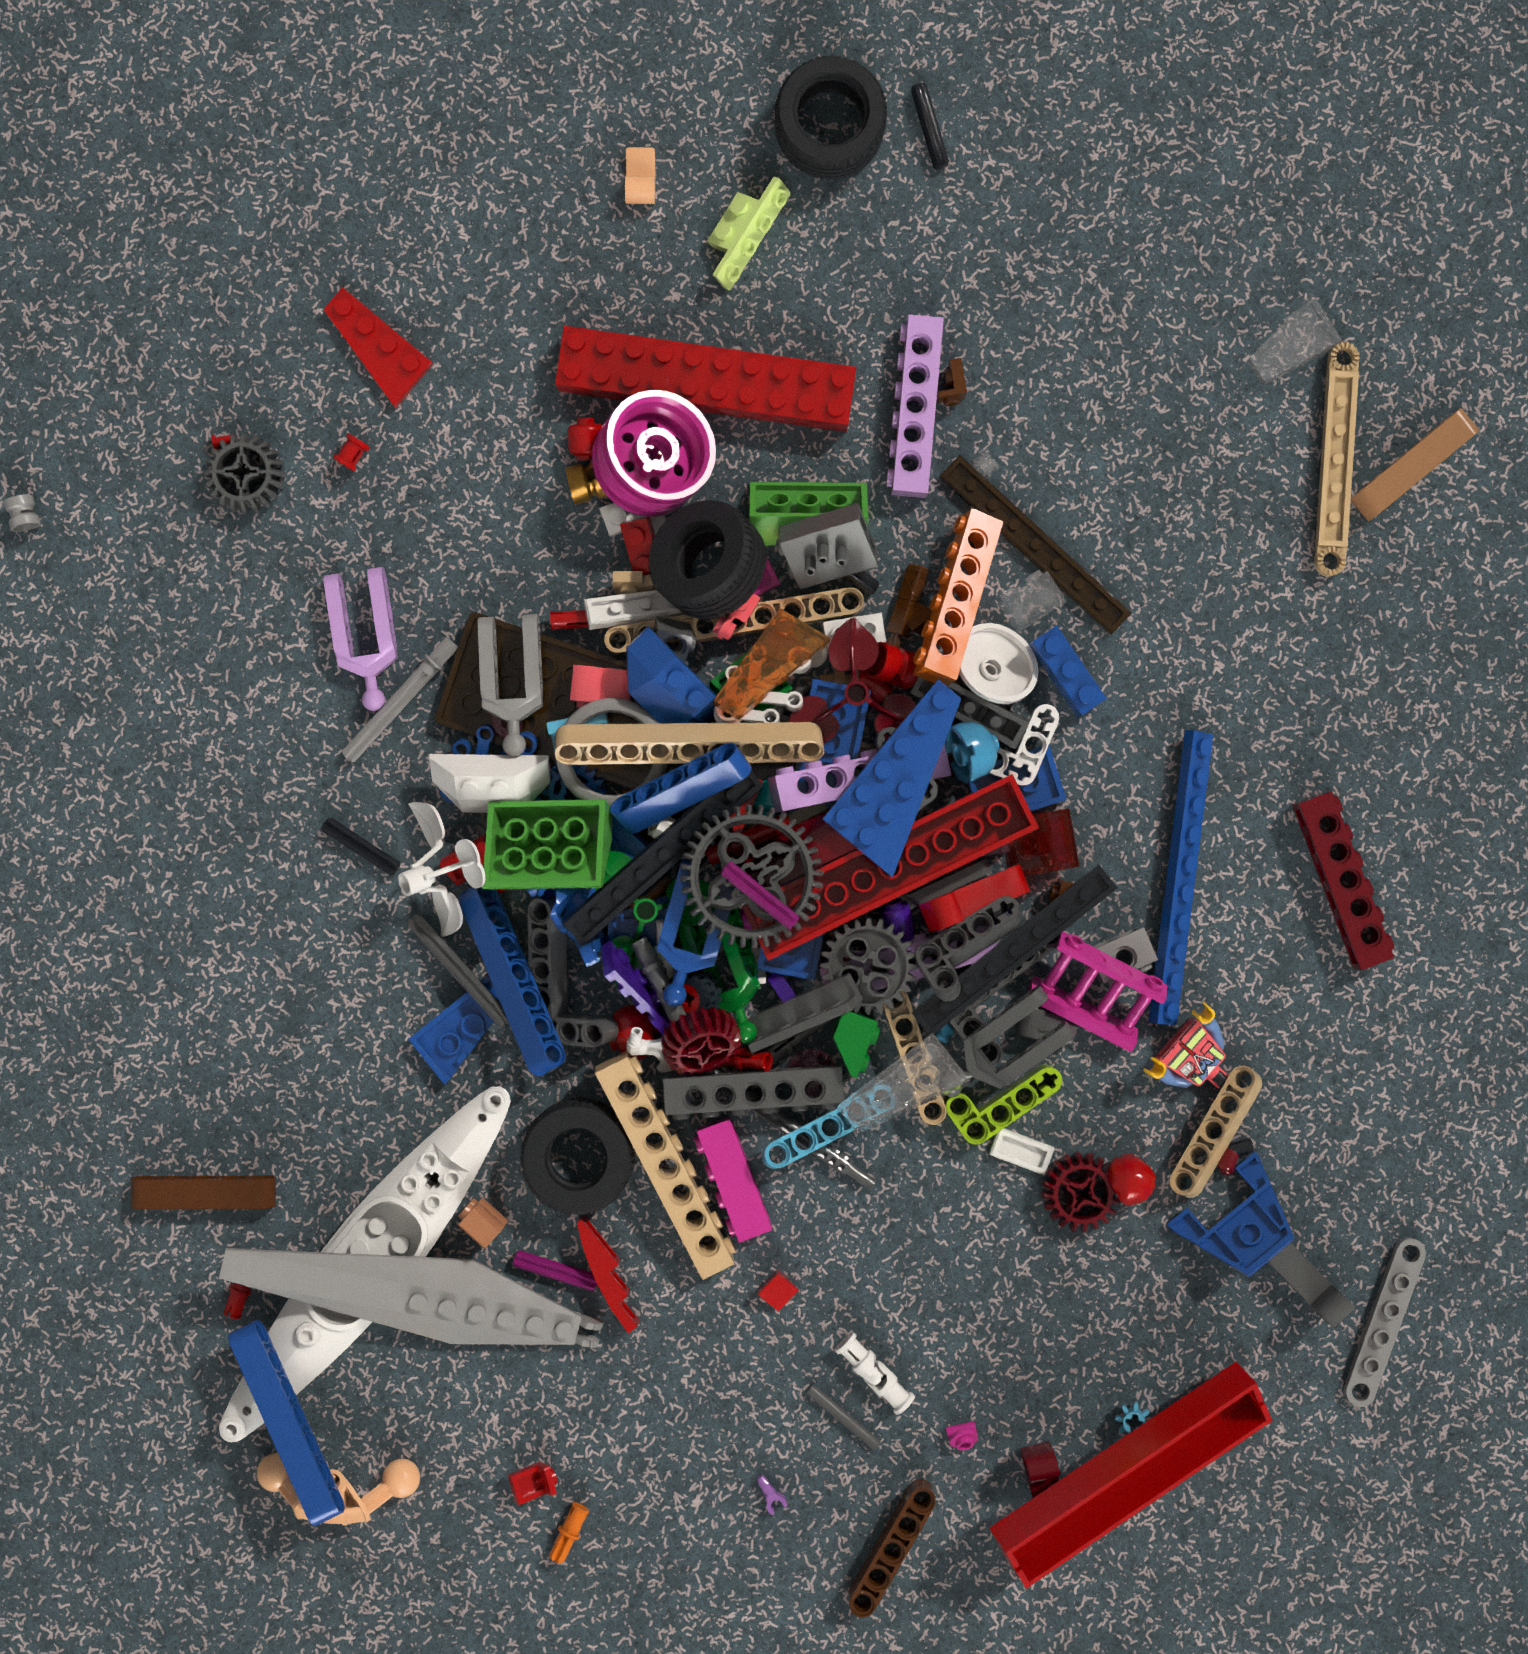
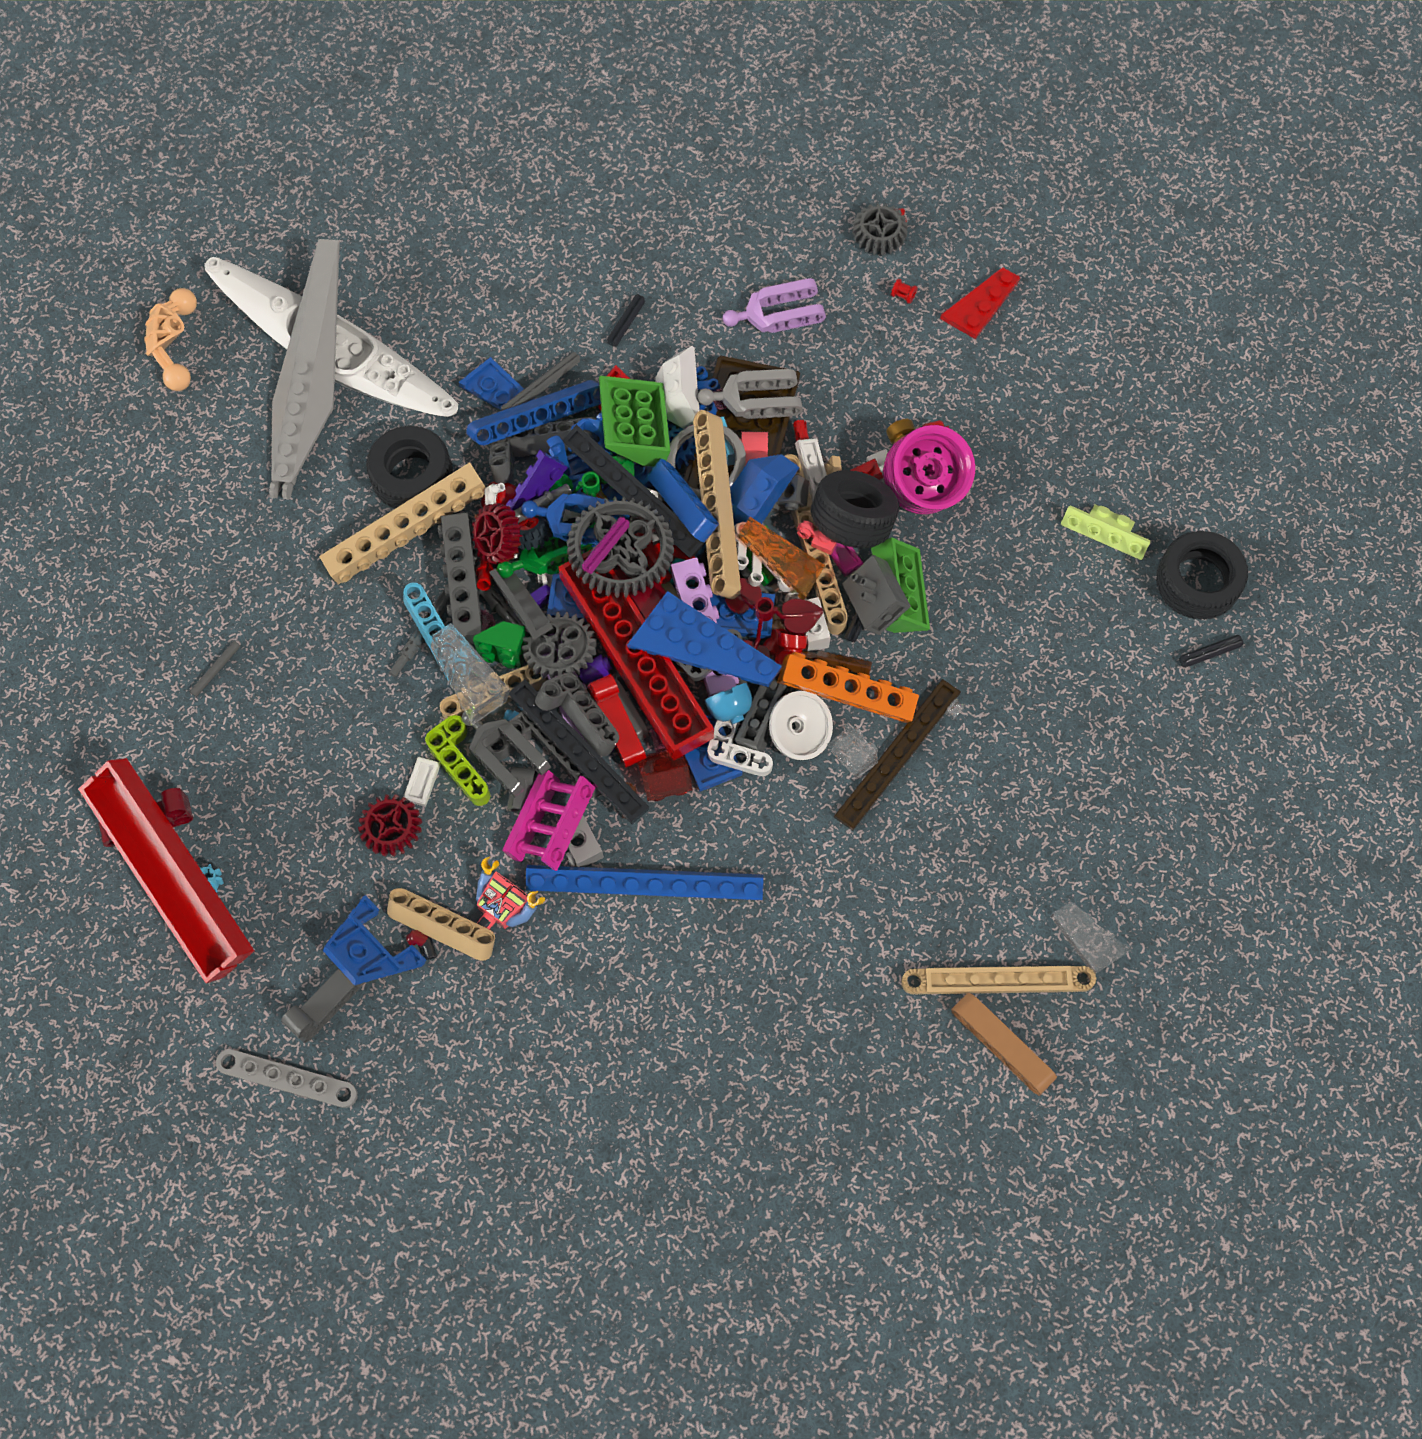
camera: 85 degrees right, 20 degrees down
light grey wheel [3,494,41,532] -> none
reddish brown beam [131,1175,276,1209] -> none
red pin [222,1283,252,1319] -> none
blue beam [228,1320,345,1526] -> none
light grey axle [342,636,458,763] -> none
white plant [398,802,486,937] -> none
nougat brick [458,1197,509,1249] -> none
red bracket [507,1462,558,1505] -> none
magenta axle [513,1250,597,1291] -> none
orange axle [549,1502,590,1564] -> none
red brick [555,326,856,432] -> none
red slope [577,1214,639,1334] -> none
light nougat panel [625,147,655,204] -> none
dark pink brick [694,1116,772,1243] -> none
red slope [757,1269,799,1311] -> none
medium lavender piece [757,1474,787,1515] -> none
white piece [835,1332,915,1415] -> none
reddish brown beam [848,1479,936,1618] -> none
lavender brick [886,314,944,498] -> none
reddish brown bracket [936,358,967,406] -> none
dark pink plate [946,1421,978,1451] -> none
blue brick [1029,625,1107,717] -> none
red hair [1108,1153,1156,1206] -> none
dark red brick [1292,791,1395,970] -> none

